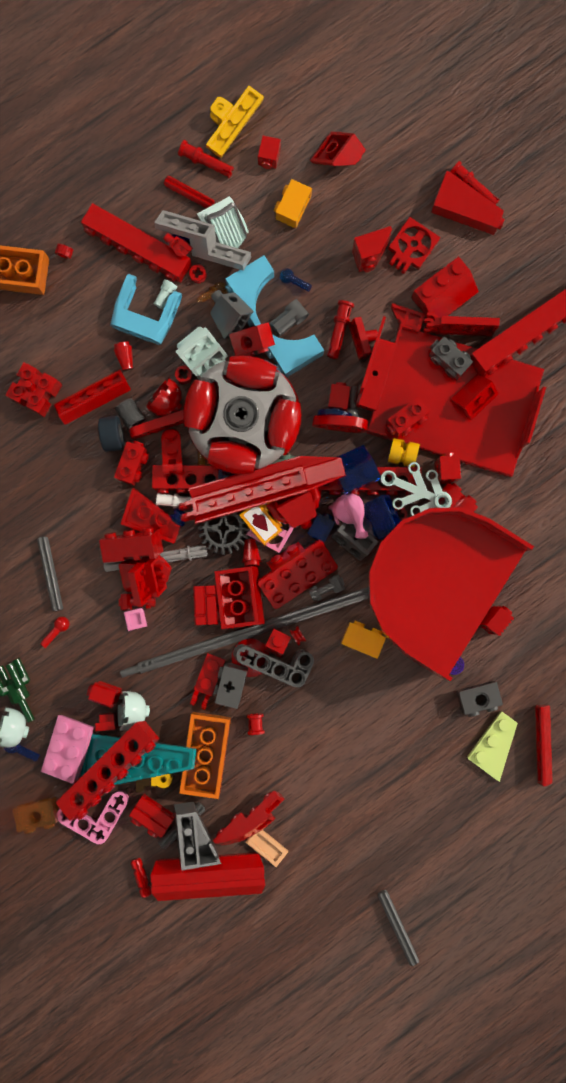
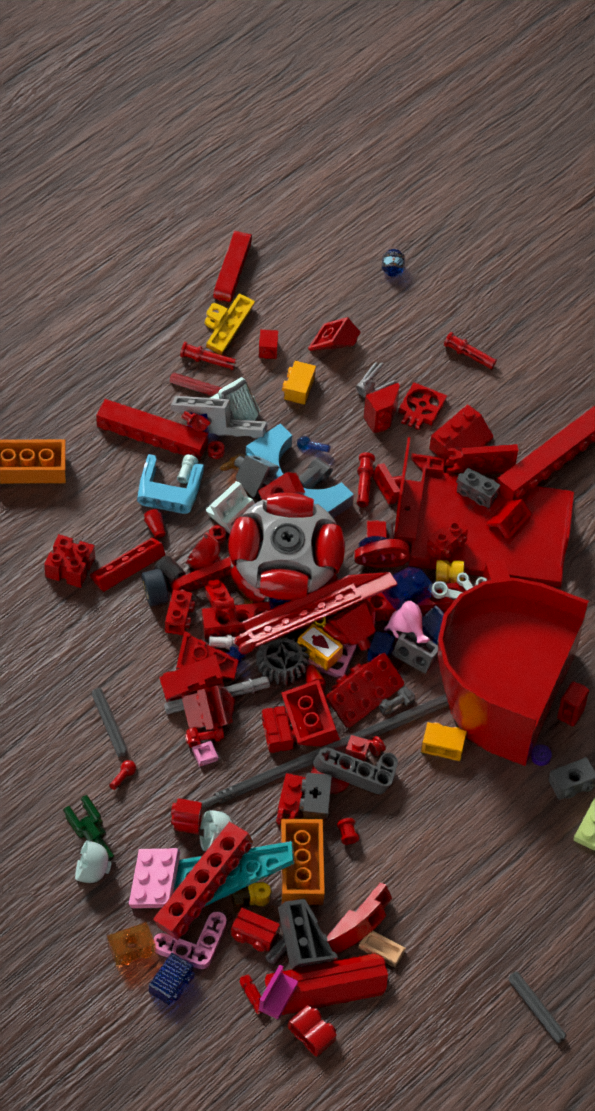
camera: 15 degrees left, 30 degrees down
clear blue bar [4,743,40,762] -> none
red axle [55,244,74,259] -> none
red piece [95,713,118,731] -> none
red slope [431,171,505,235] -> none
none -> clear blue brick [148,953,195,1005]
none -> red beam [213,231,252,303]
none -> dark pink panel [259,965,298,1019]
none -> red brick [288,1005,337,1057]
none -> light grey plant [356,362,396,397]
none -> head [381,249,405,277]

